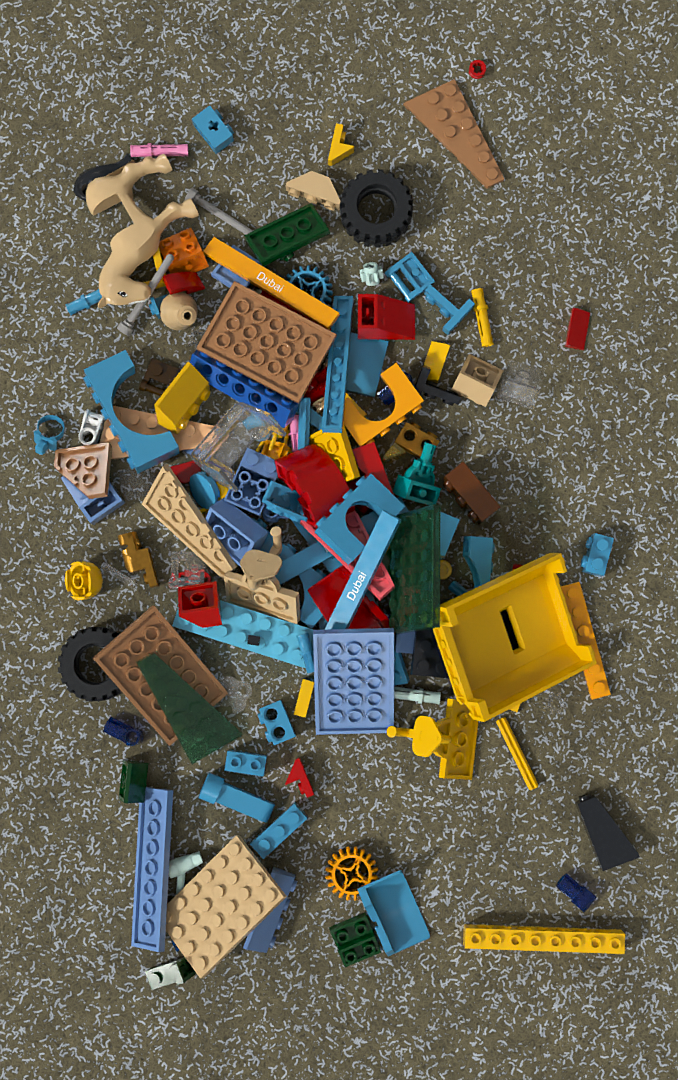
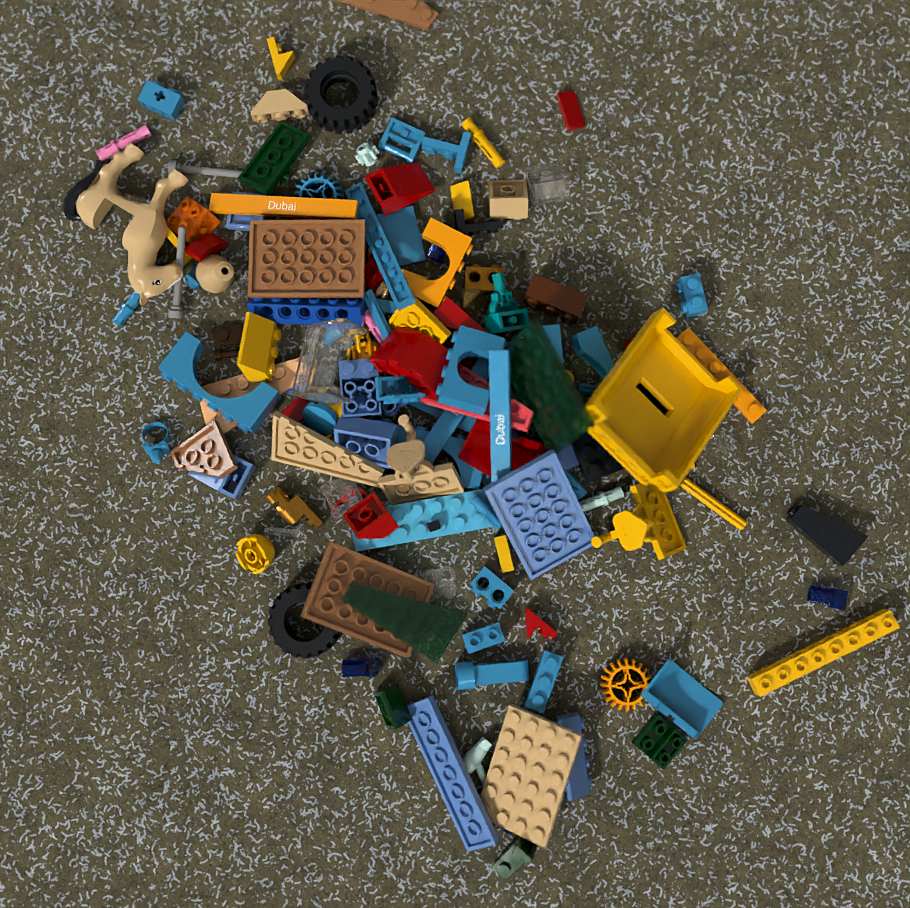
camera: 30 degrees left, 0 degrees up
white piece [79,409,105,446] -> none

